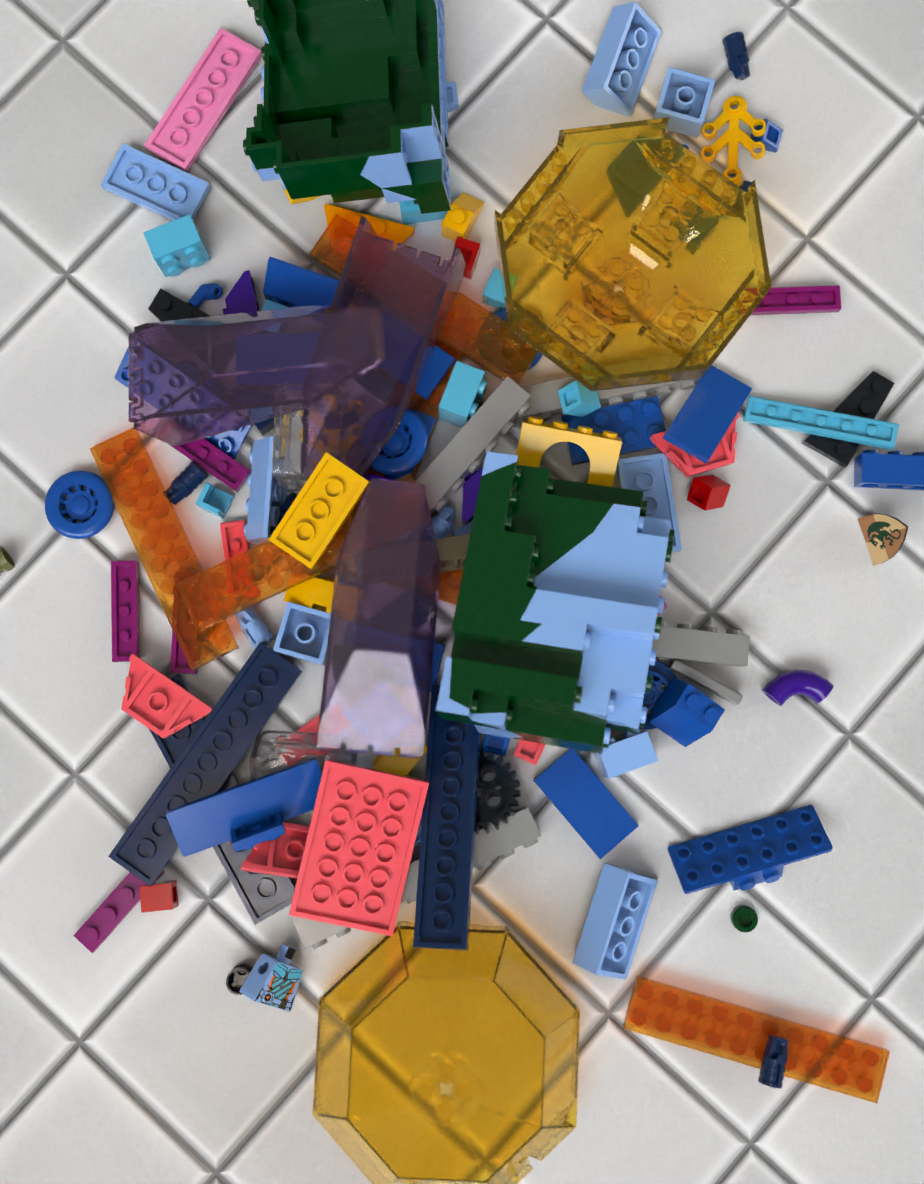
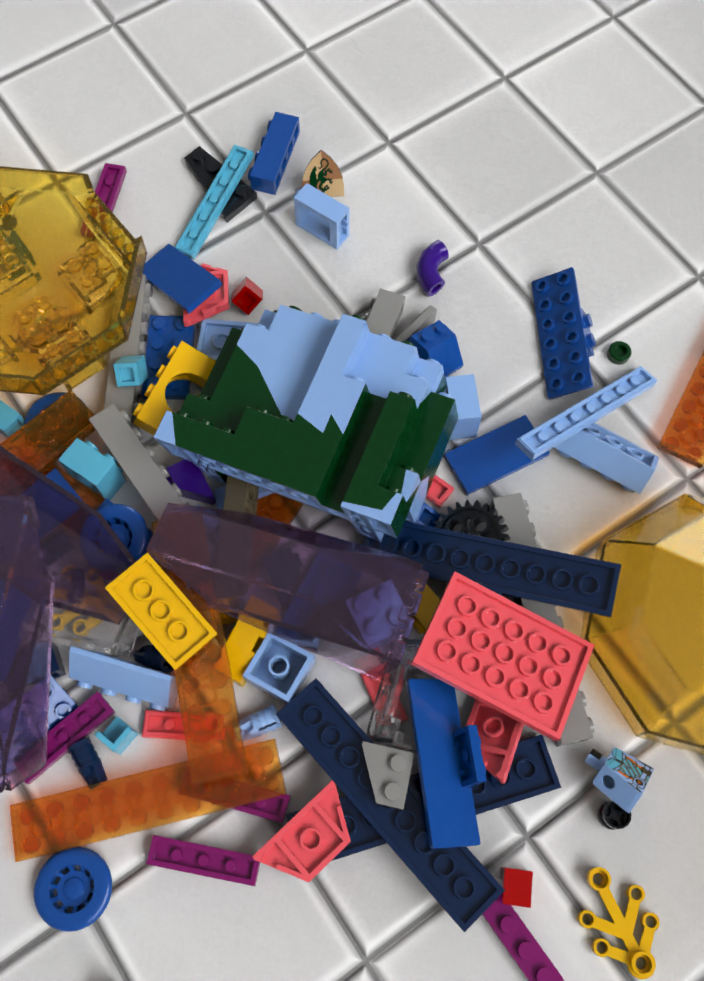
camera: 75 degrees left, 15 degrees down
none -> light blue window [293,183,349,249]
none -> light grey wing [362,741,414,810]
none -> light blue tile [515,366,658,460]
none -> yellow plant [577,867,660,979]

